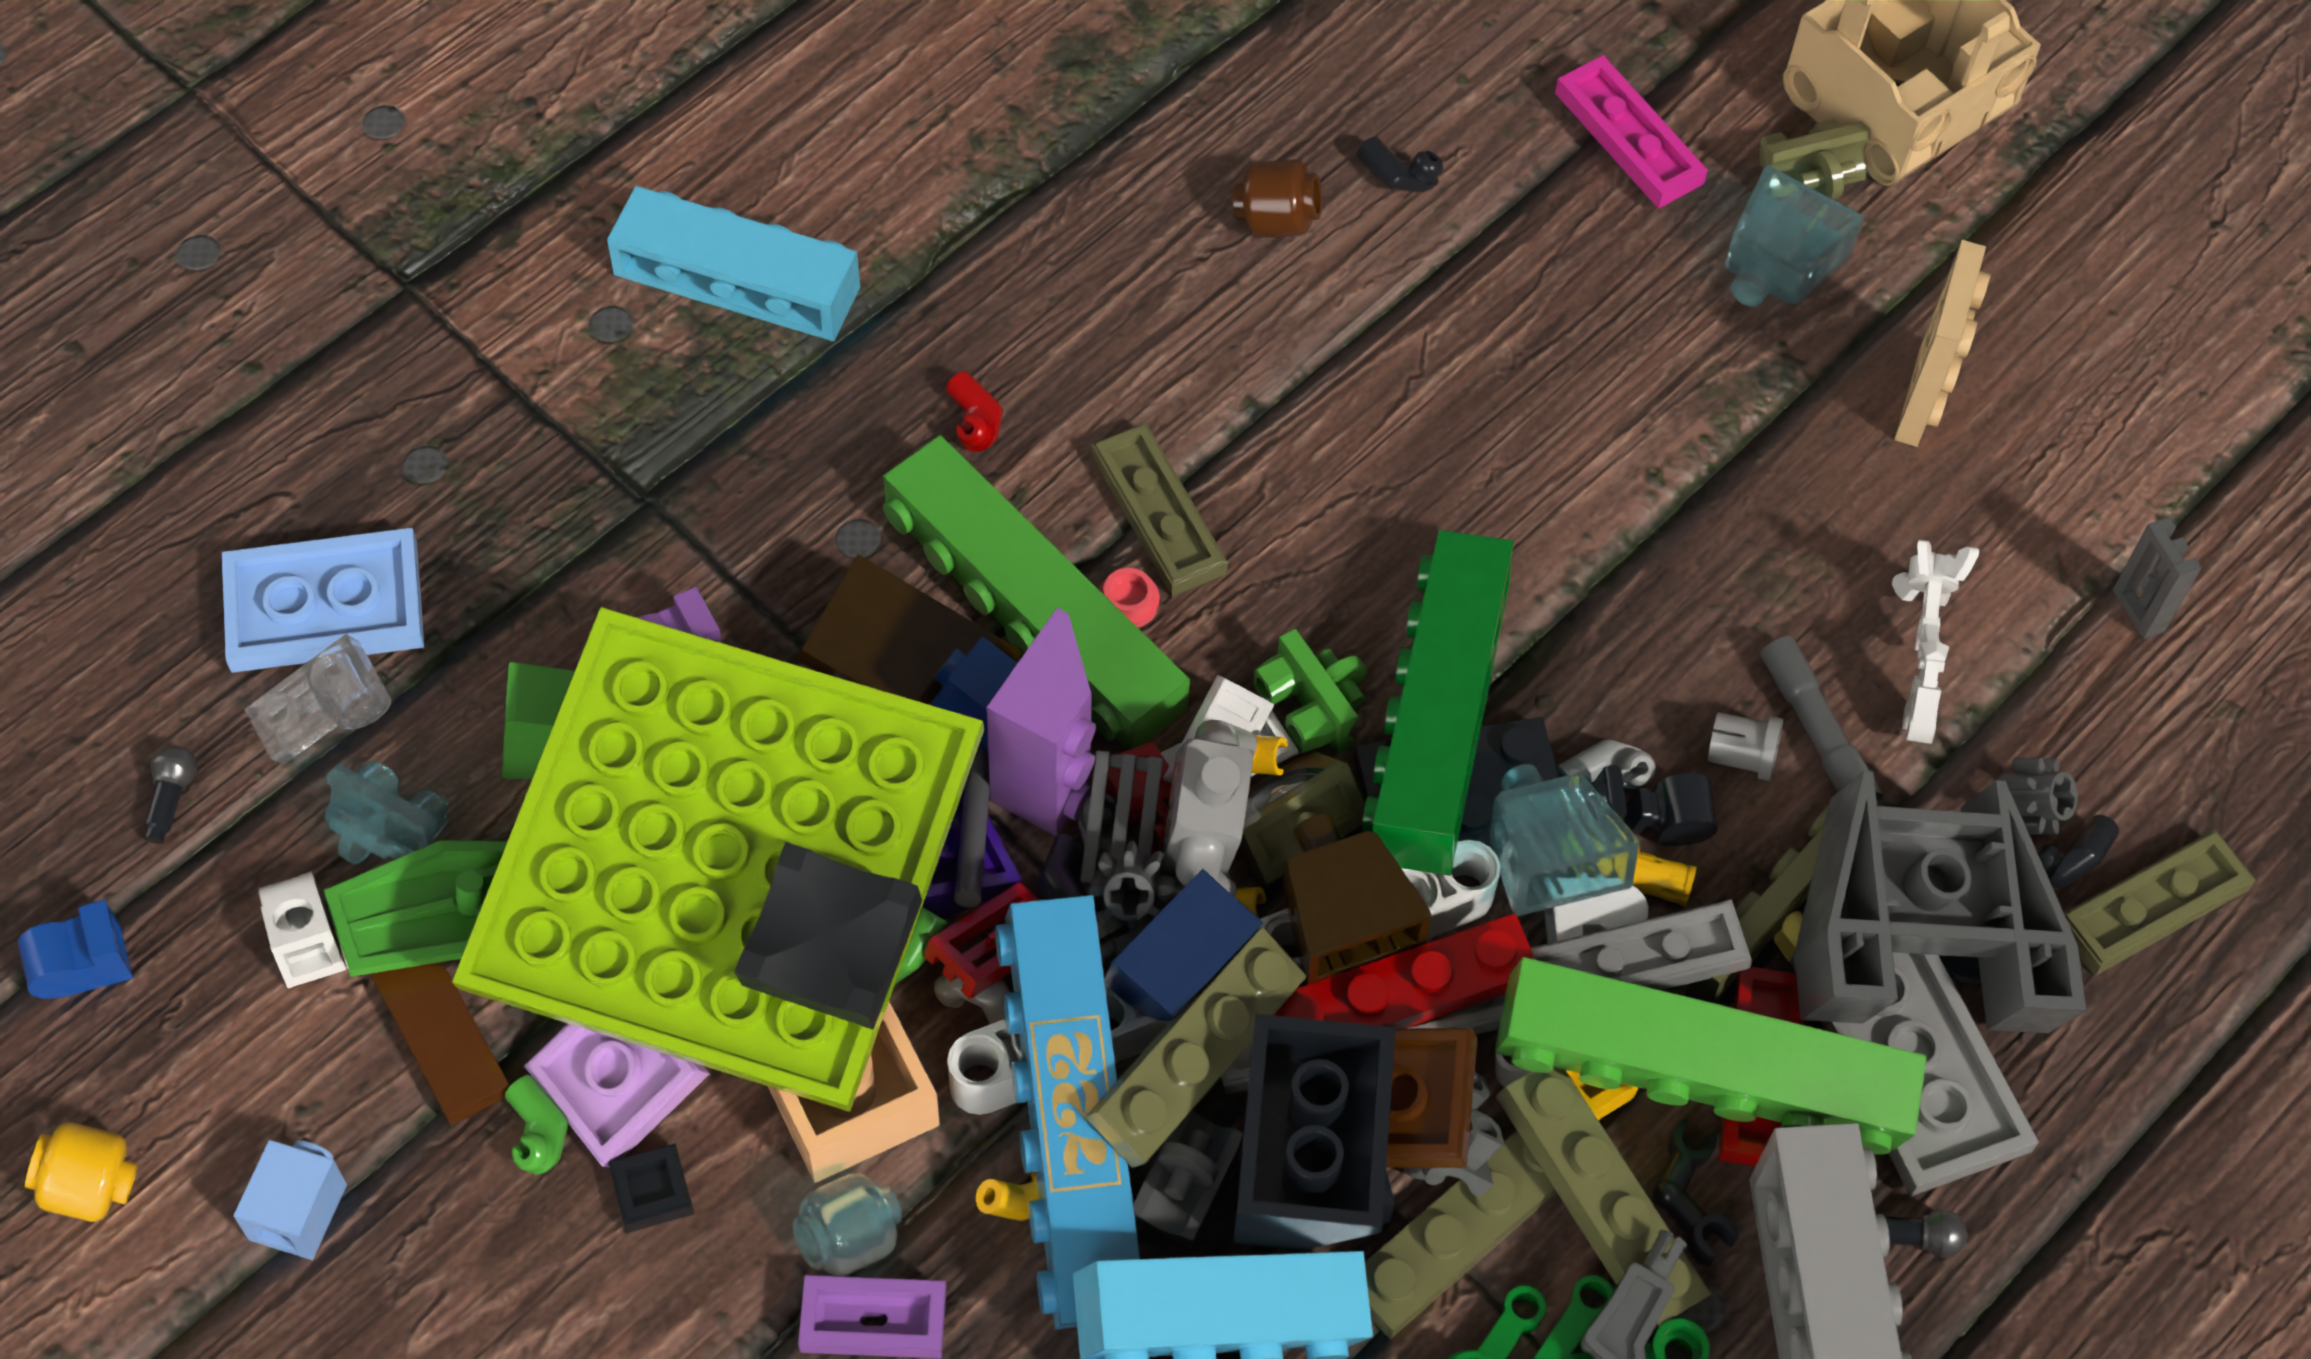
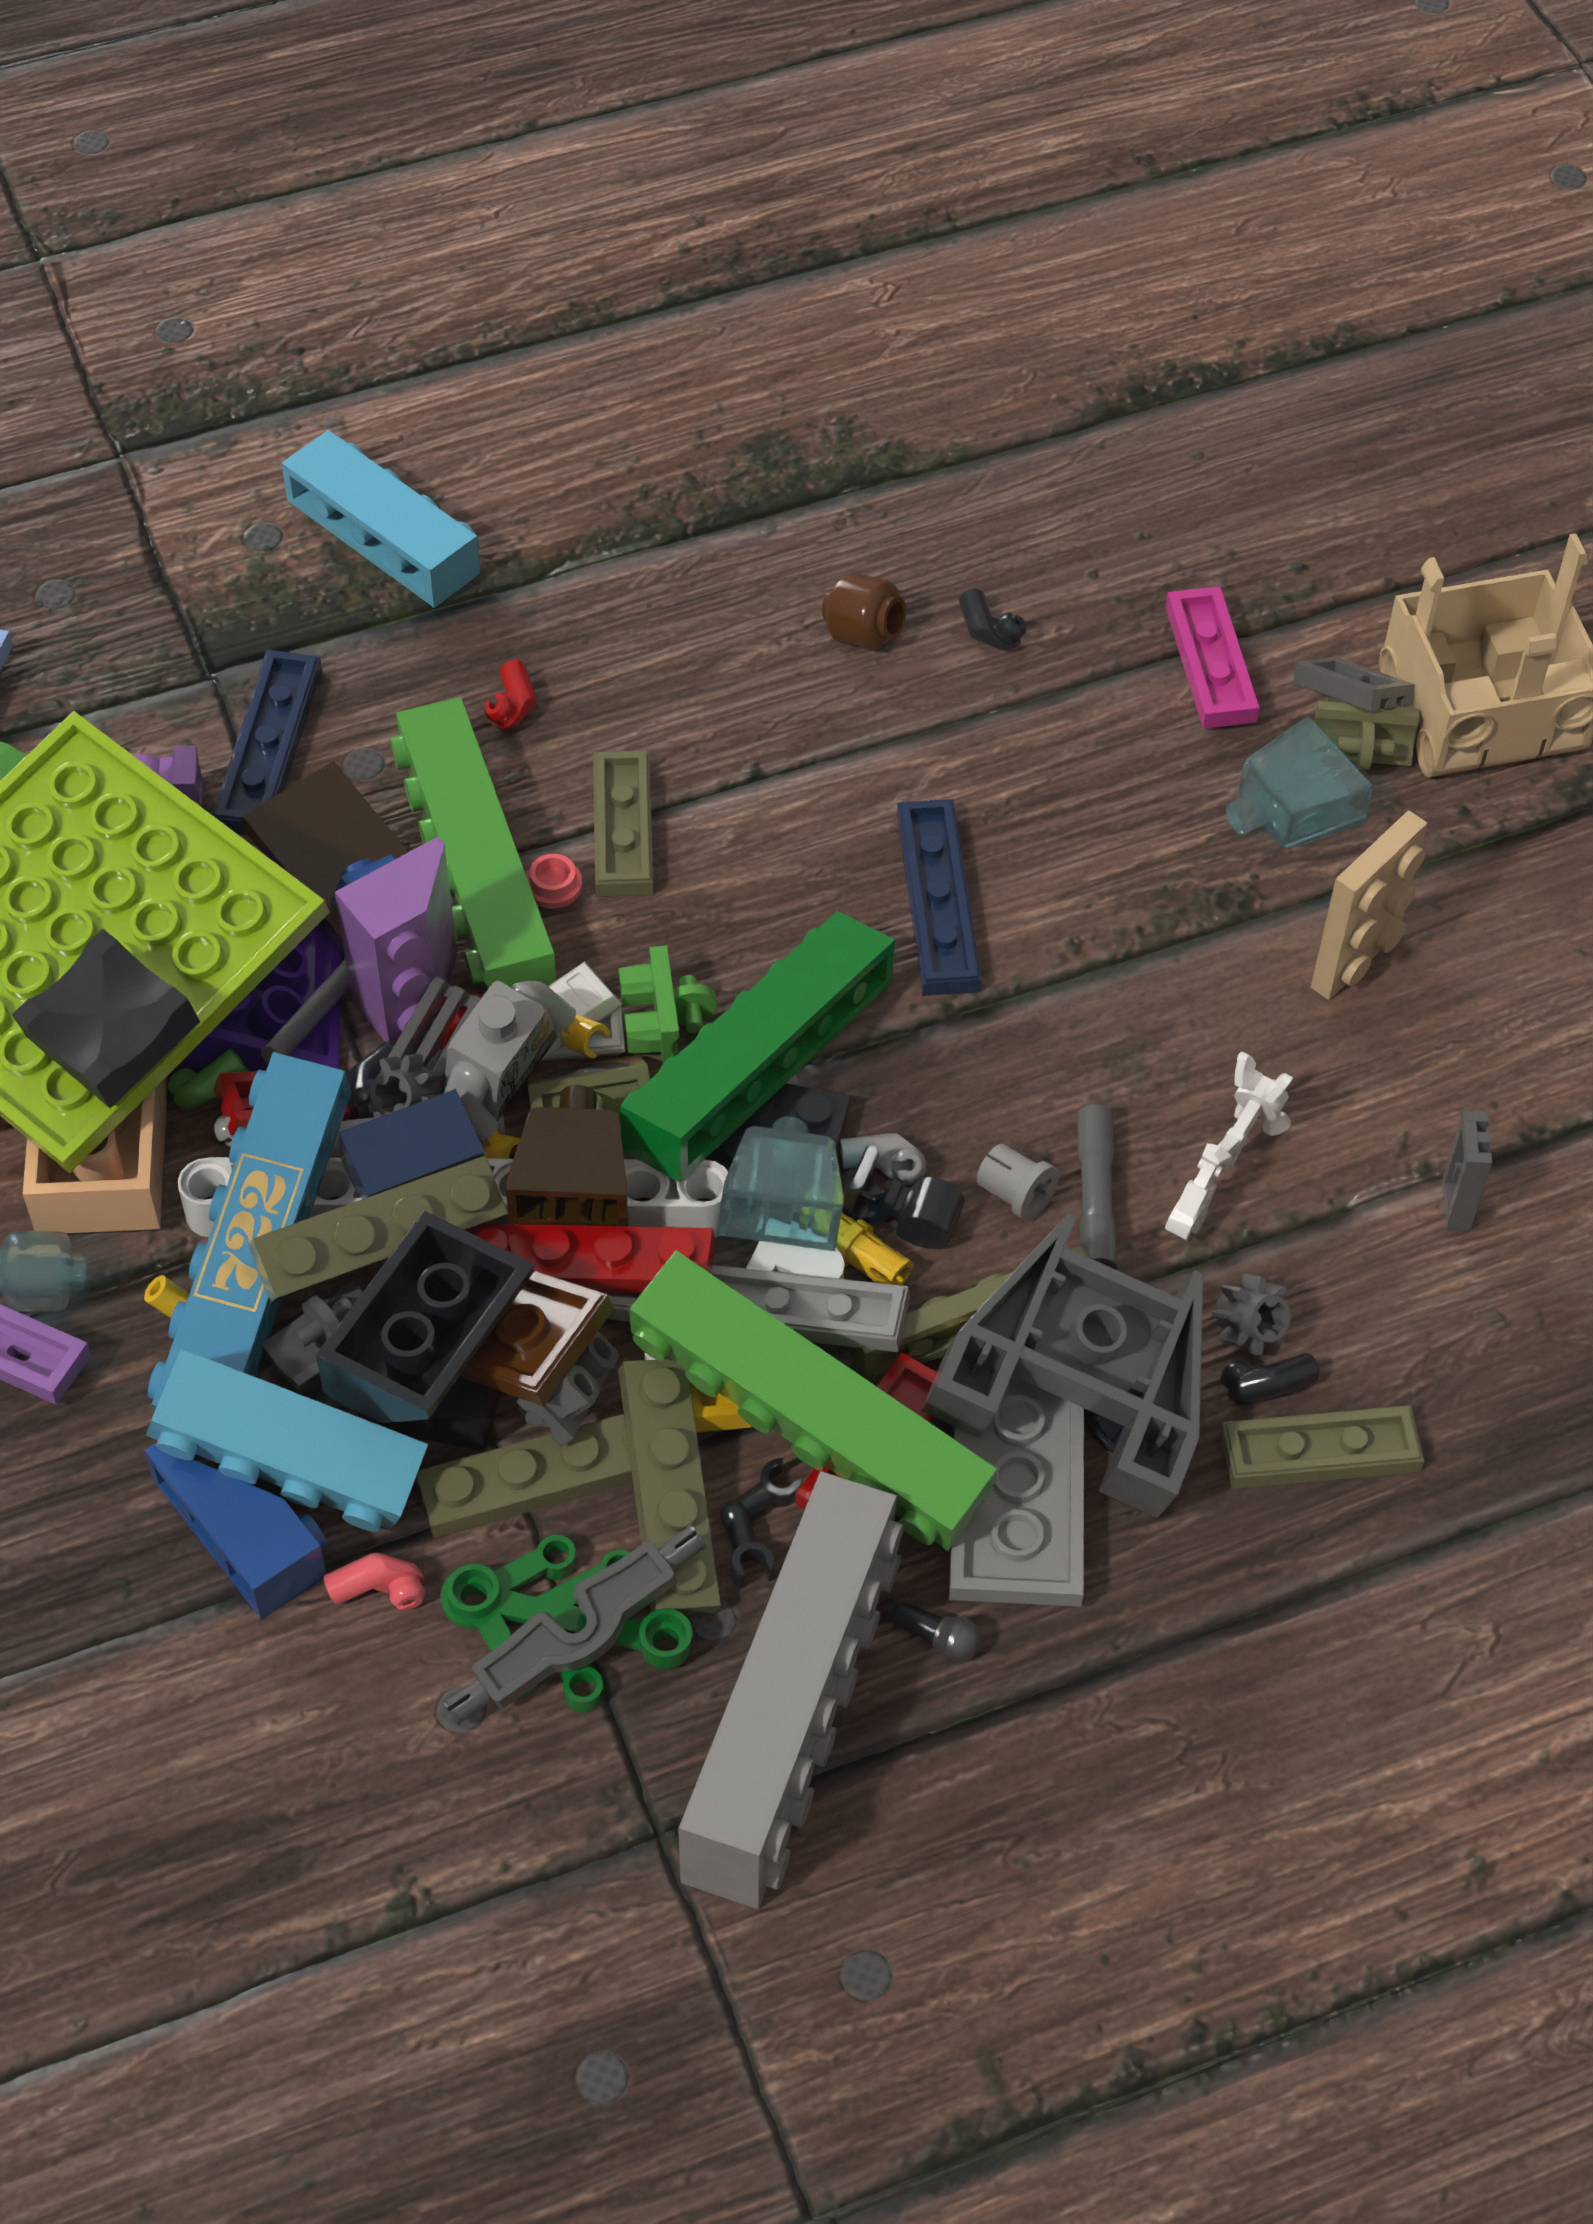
camera: 25 degrees right, 5 degrees down
none -> dark blue tile [213,650,322,835]
none -> dark blue tile [896,799,981,996]
none -> dark grey tile [1294,657,1414,712]

